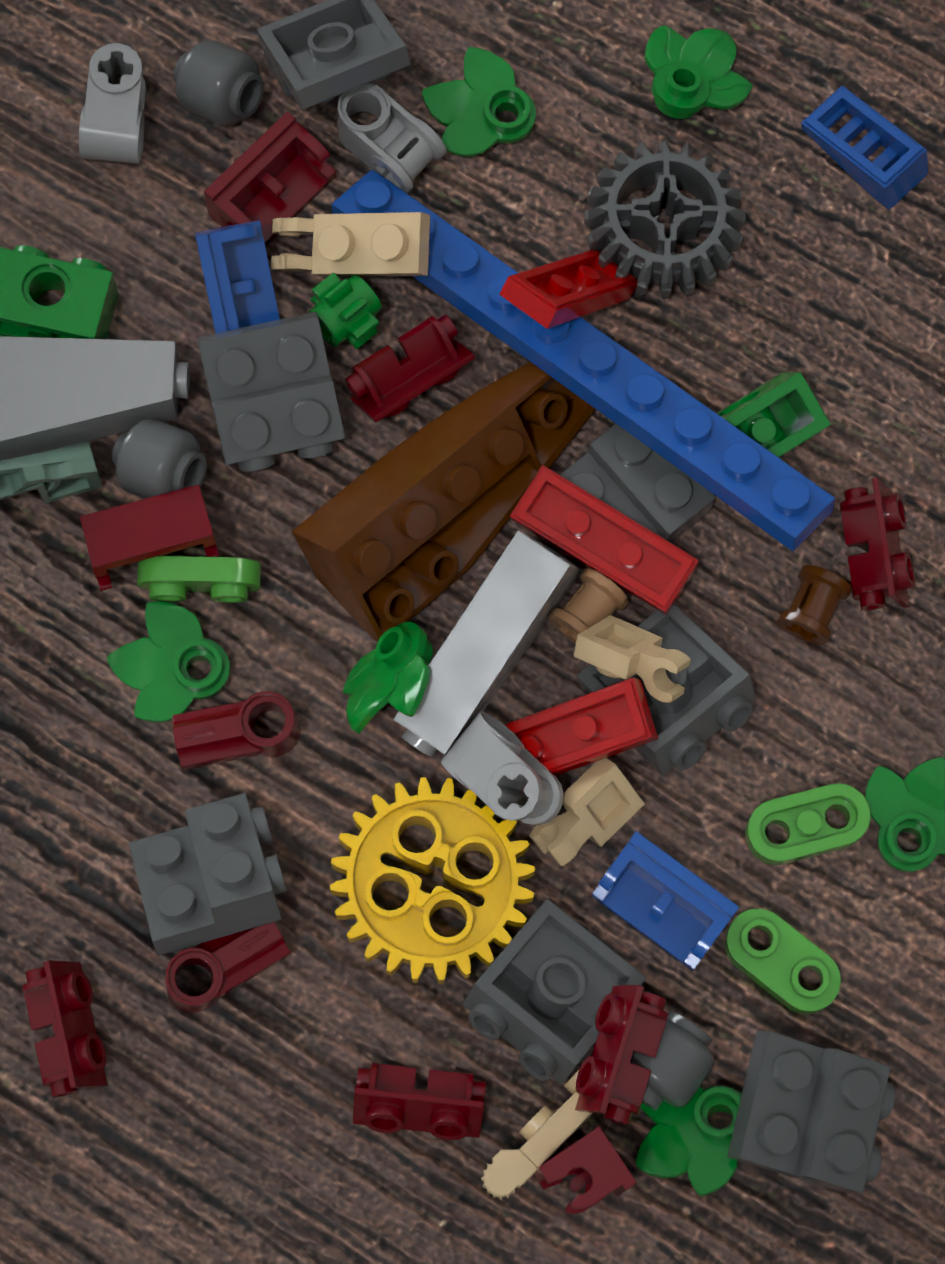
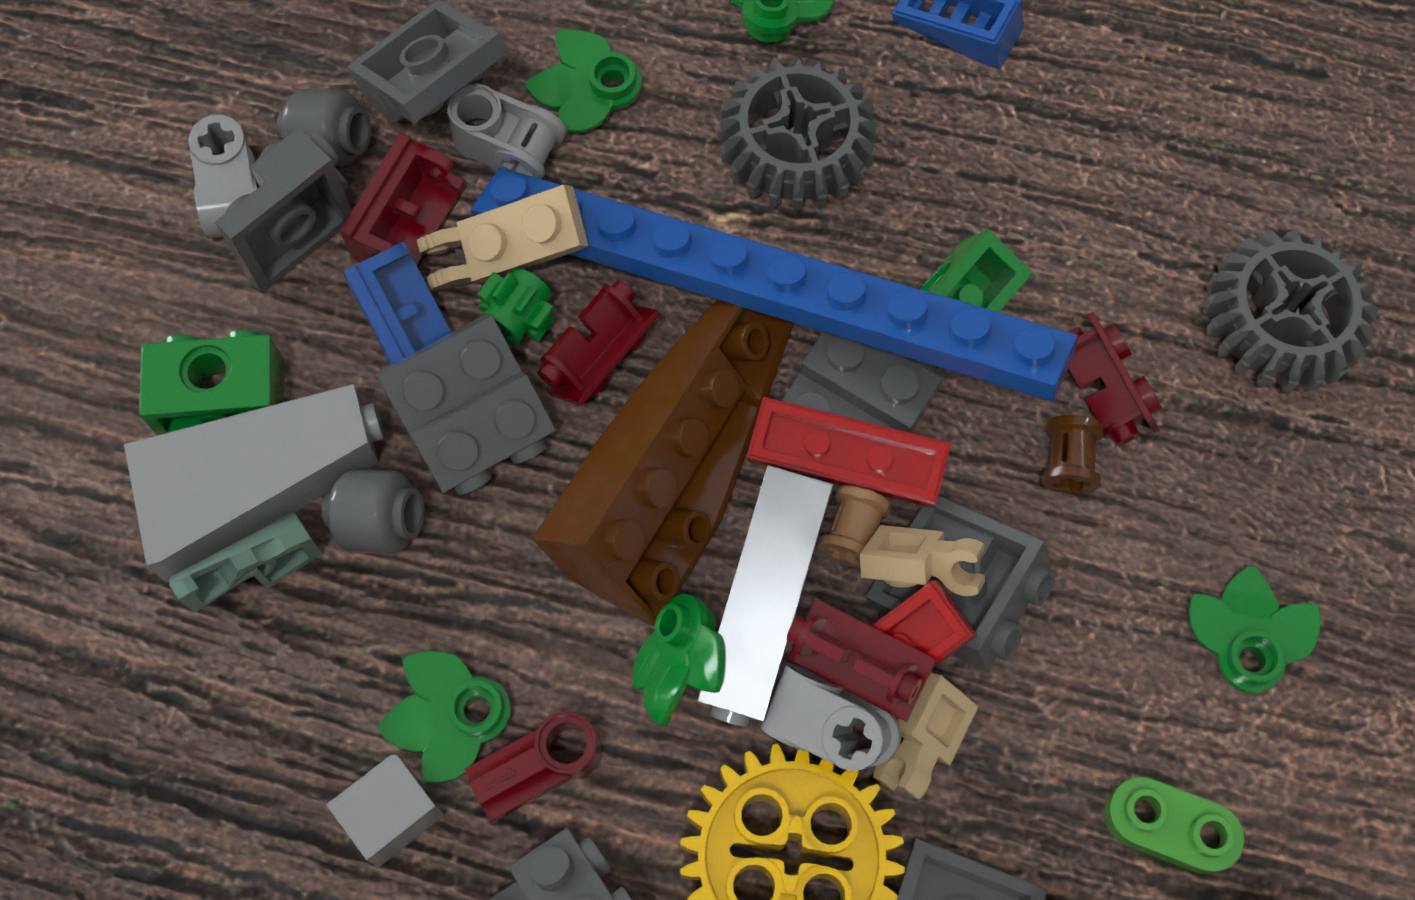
camera: 15 degrees left, 5 degrees down
dark red hinge [79,484,219,591] -> none
bright green plate [137,556,261,603] -> none
red tile [499,249,637,329] -> none
blue hinge [591,831,739,972] -> none
bright green plate [745,783,871,865] -> none
none -> dark grey plate [215,127,352,294]
none -> light grey panel [326,755,444,867]
none -> dark red hinge [786,598,937,722]

